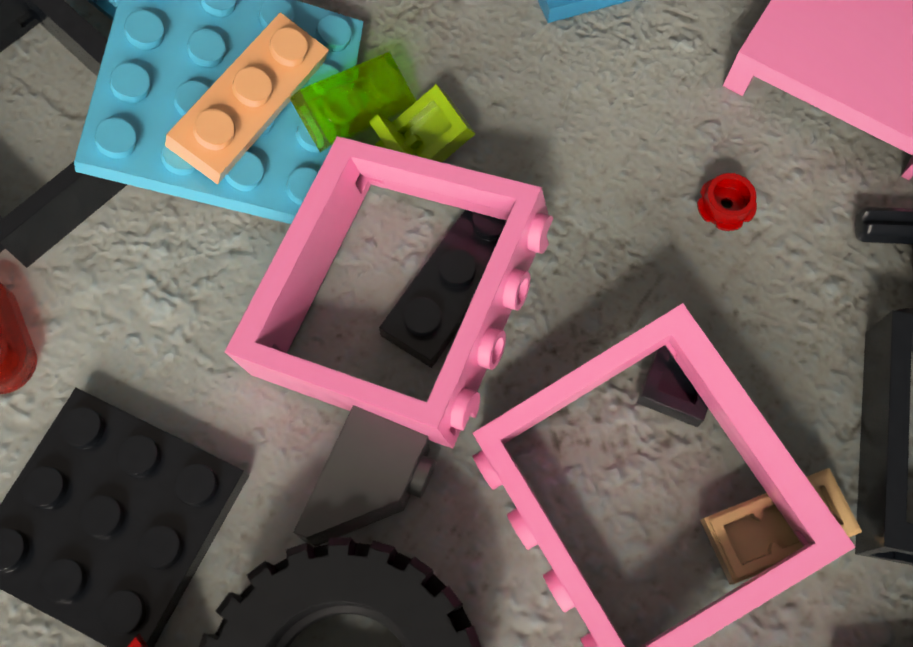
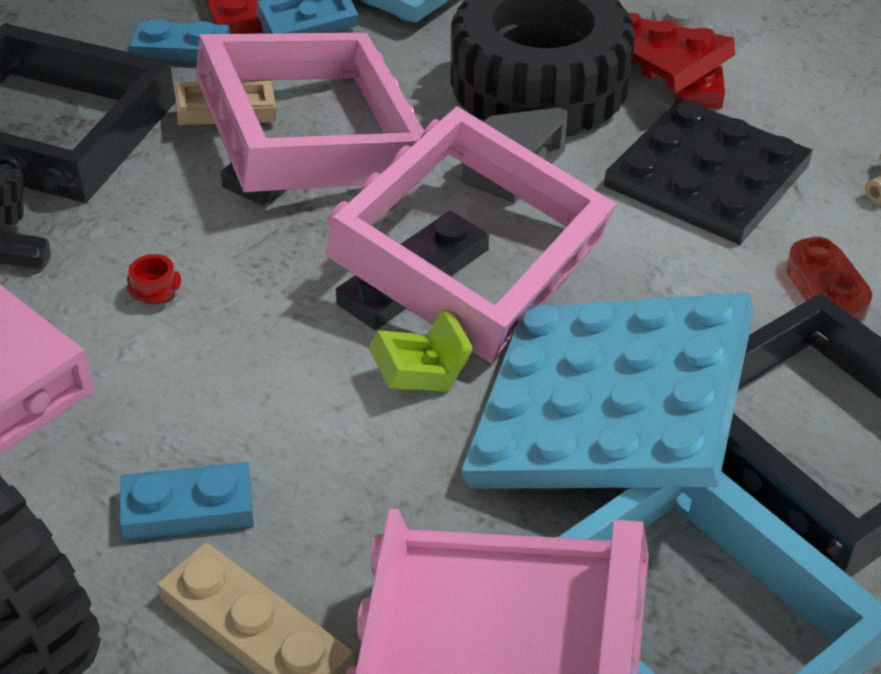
camera: 170 degrees left, 25 degrees down
light nougat plate [165,12,329,184] -> none
clear neon green plate [290,51,416,152] -> none

